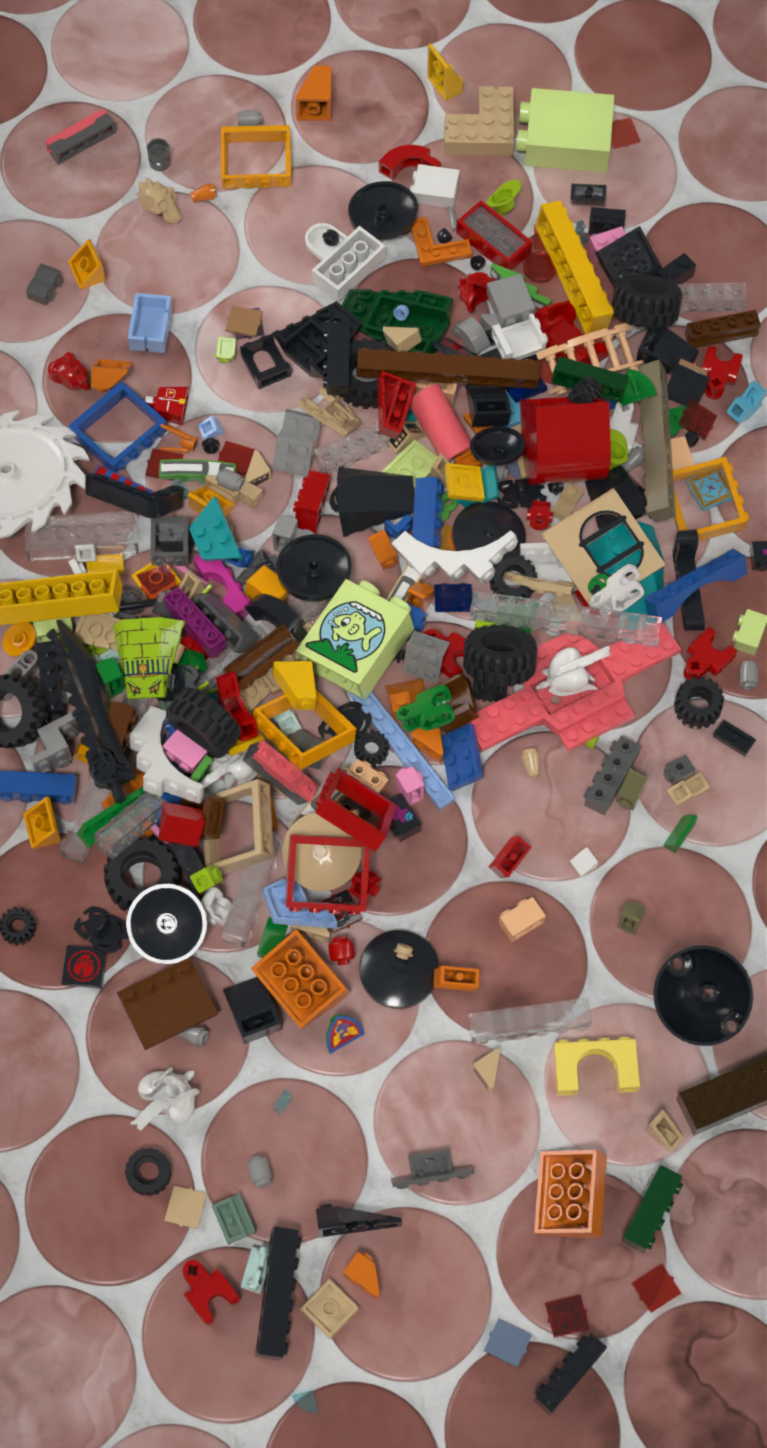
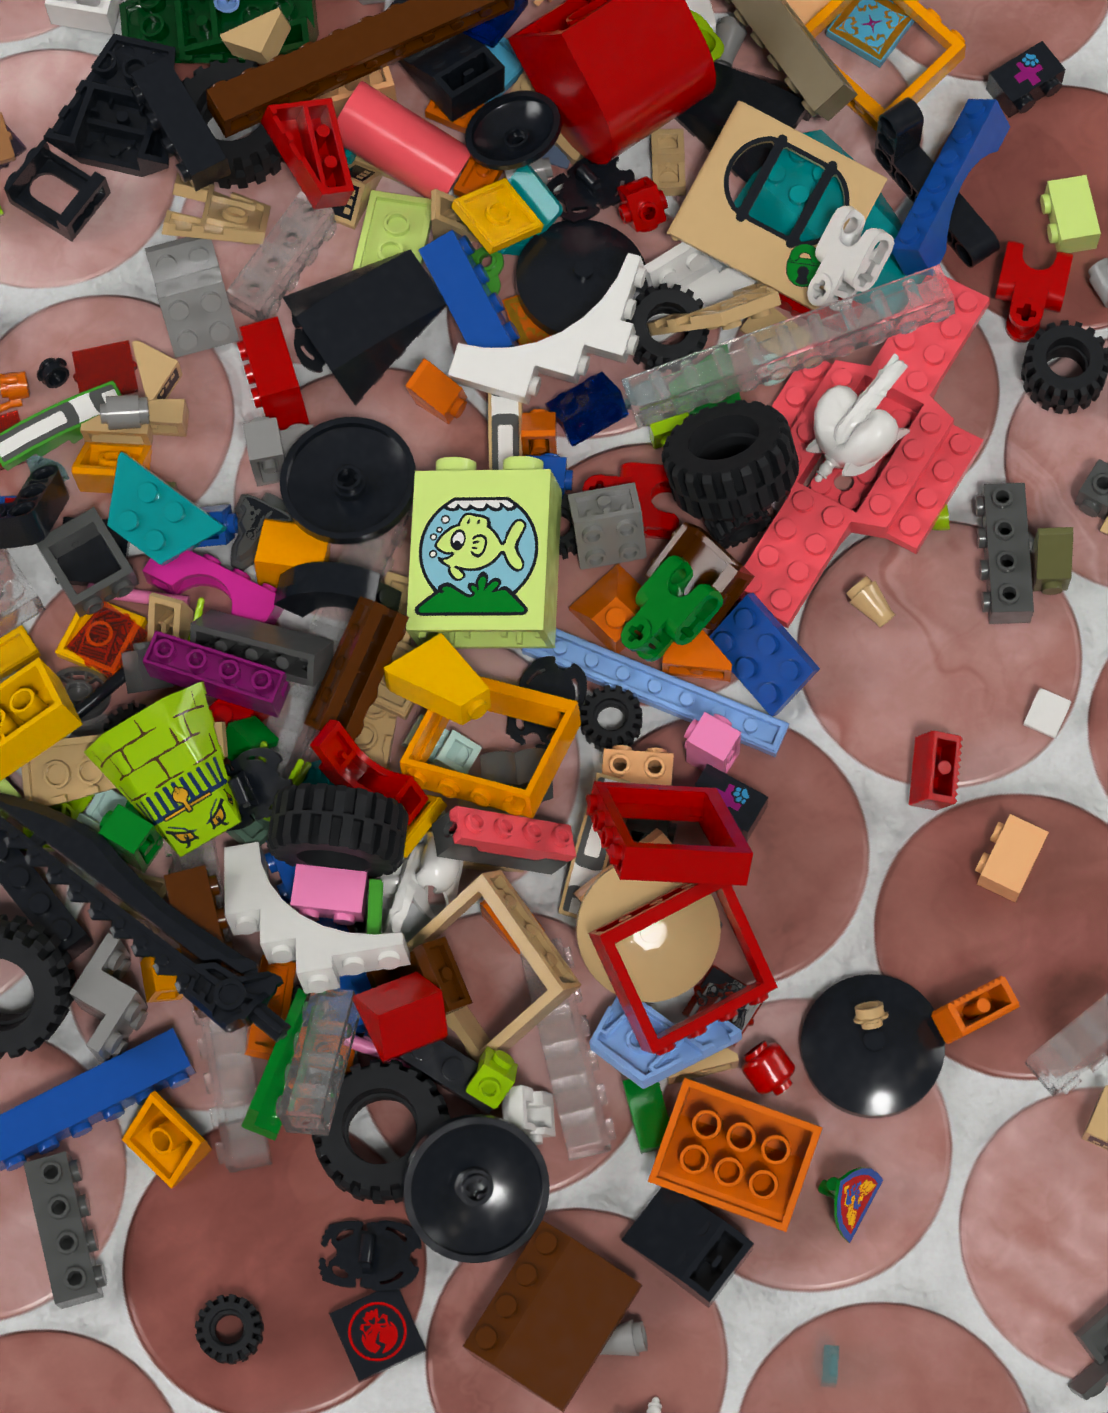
camera: 25 degrees left, 5 degrees up
light blue slope [198,416,224,440] -> none
red brick [348,870,382,900] -> none
blue bracket [384,514,413,539] -> none
black tile [432,337,477,356] -> none
black plate [548,483,564,495] -> none

